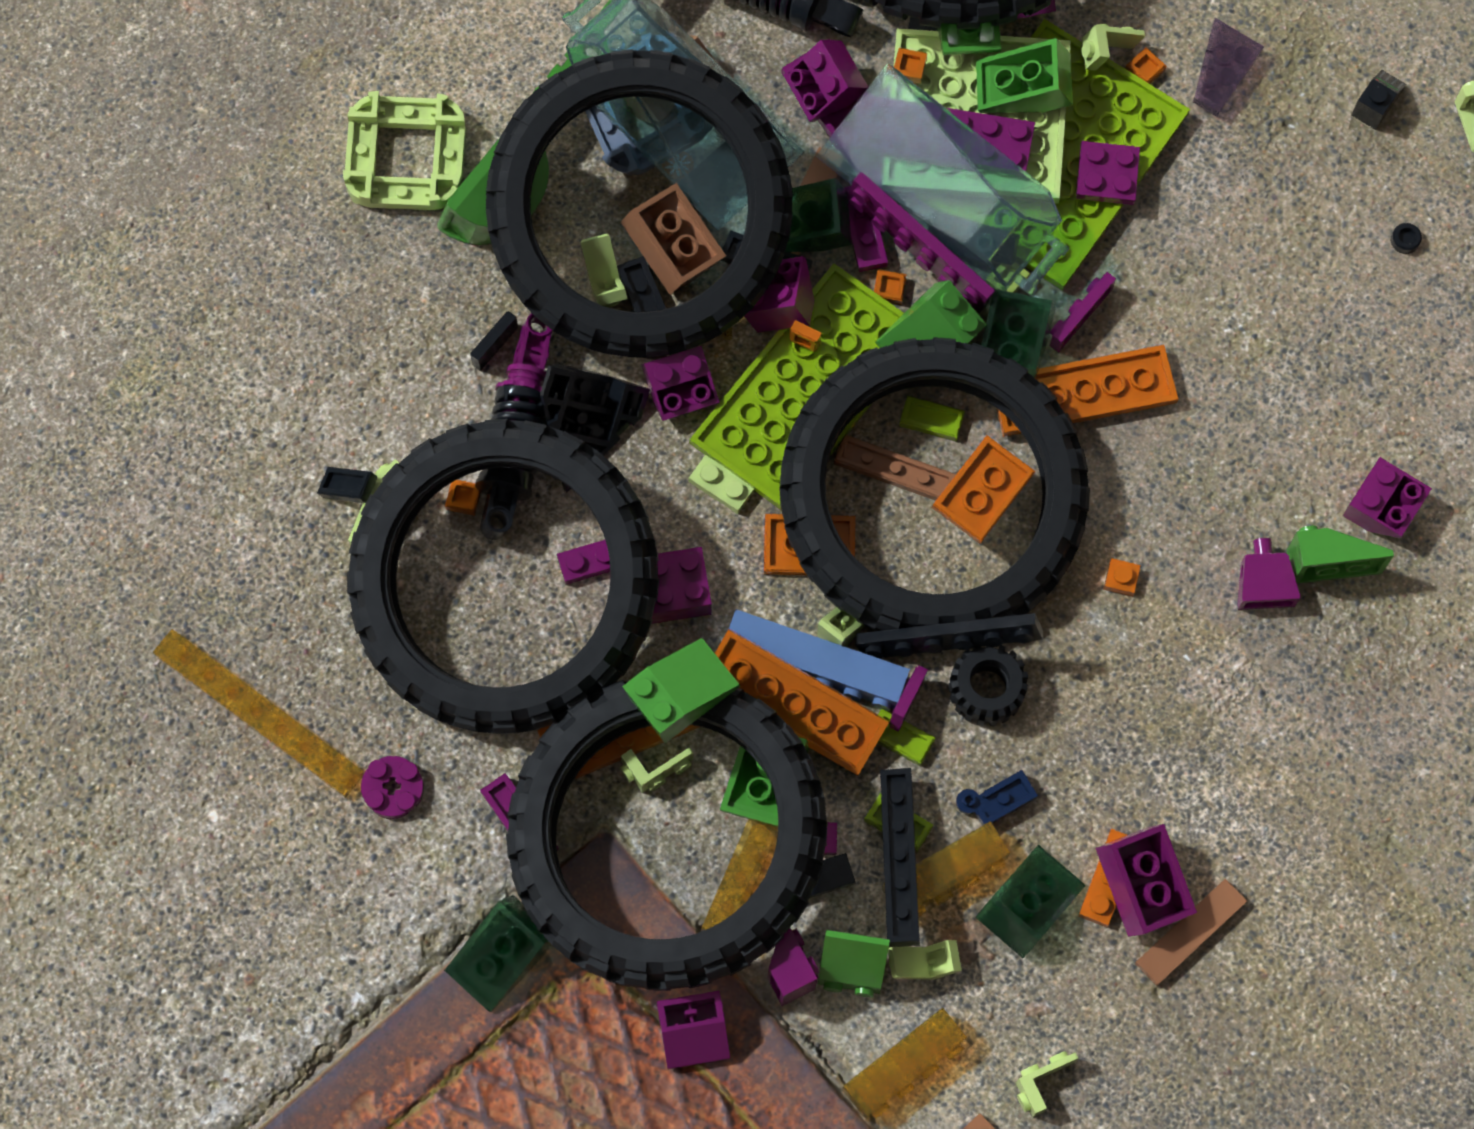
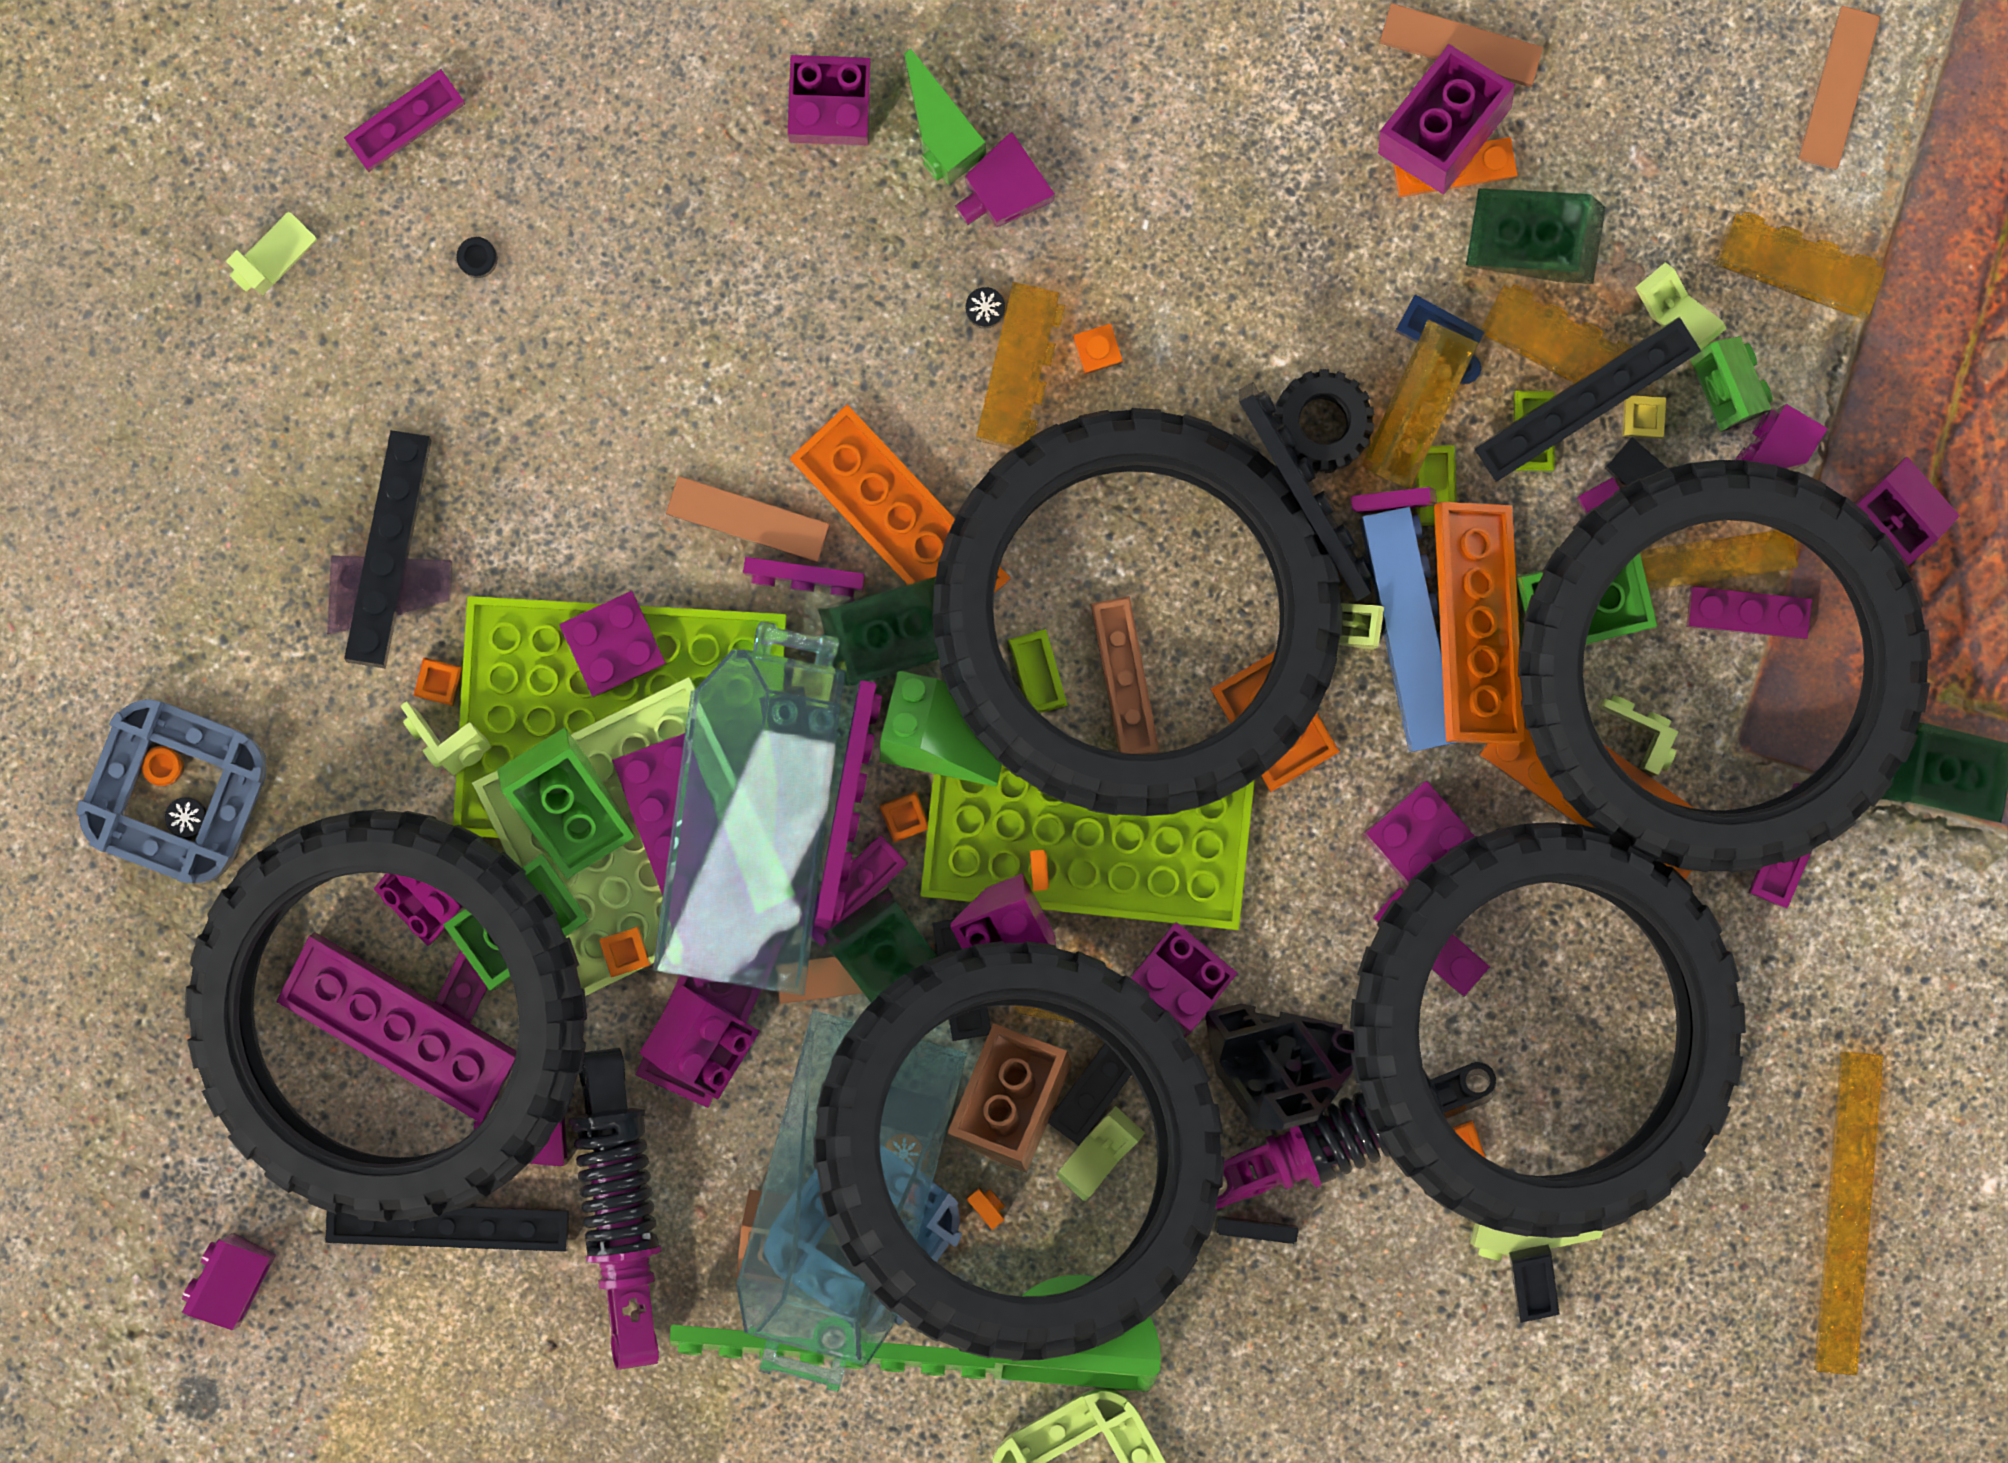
camera: 120 degrees left, 15 degrees up
magenta plate [361,756,424,819] -> none
bright green slope [622,638,740,744] -> none
yellowish green plate [688,455,754,514] -> none
orange tile [931,435,1036,544] -> none
yellowish green bracket [1016,1051,1078,1118] -> none
black slope [1351,70,1407,130] -> none
none -> black plate [344,430,432,669]
none -> nougat tile [666,476,830,563]
none -> black tile [965,287,1005,328]
none -> orange plate [966,1187,1005,1230]
none -> clear yellow brick [976,282,1065,450]
none -> clear yellow brick [1361,320,1478,489]
none -> light yellow plate [1622,396,1666,439]
none -> magenta plate [1686,586,1812,640]

